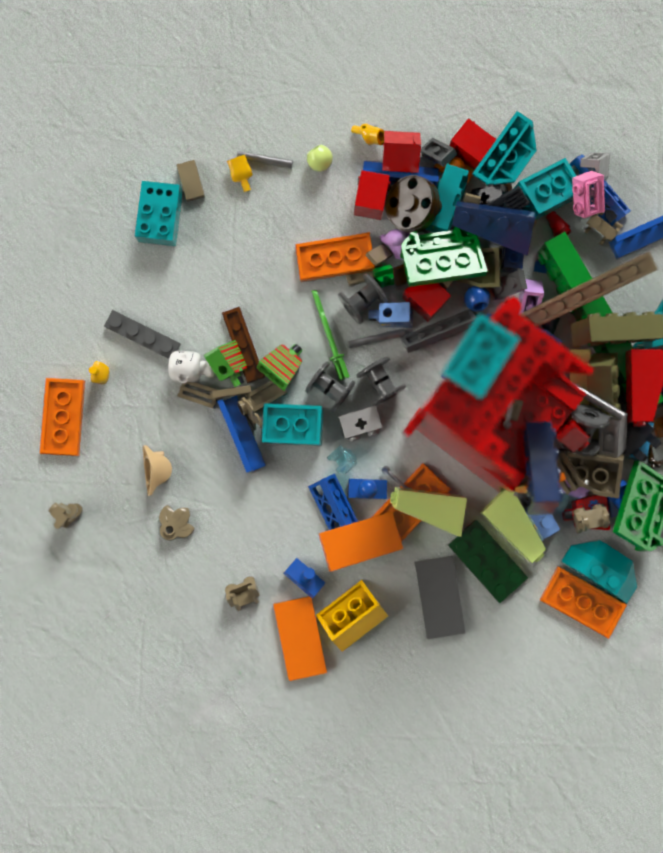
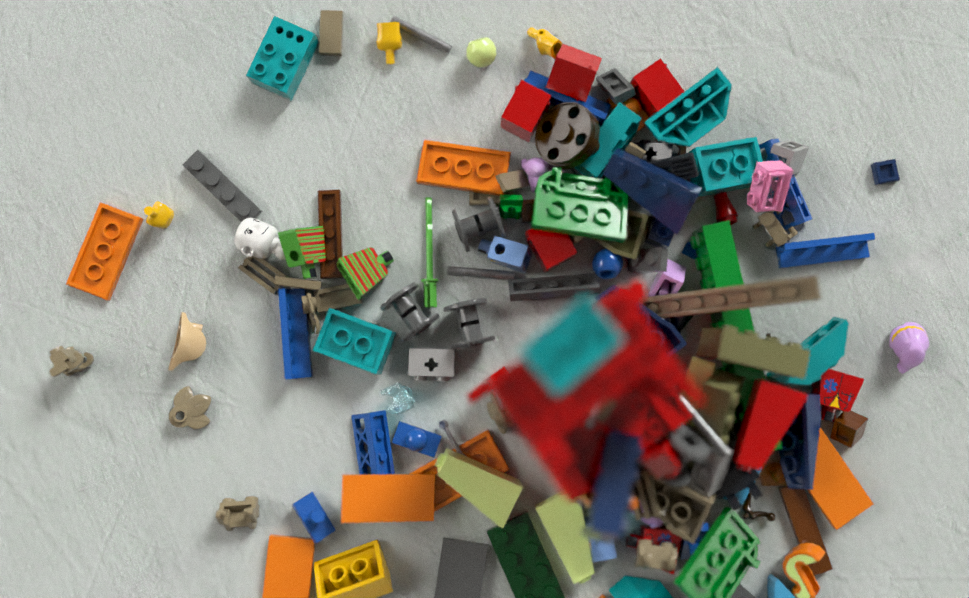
camera: 15 degrees right, 0 degrees up
none -> dark tan plate [487,392,512,434]

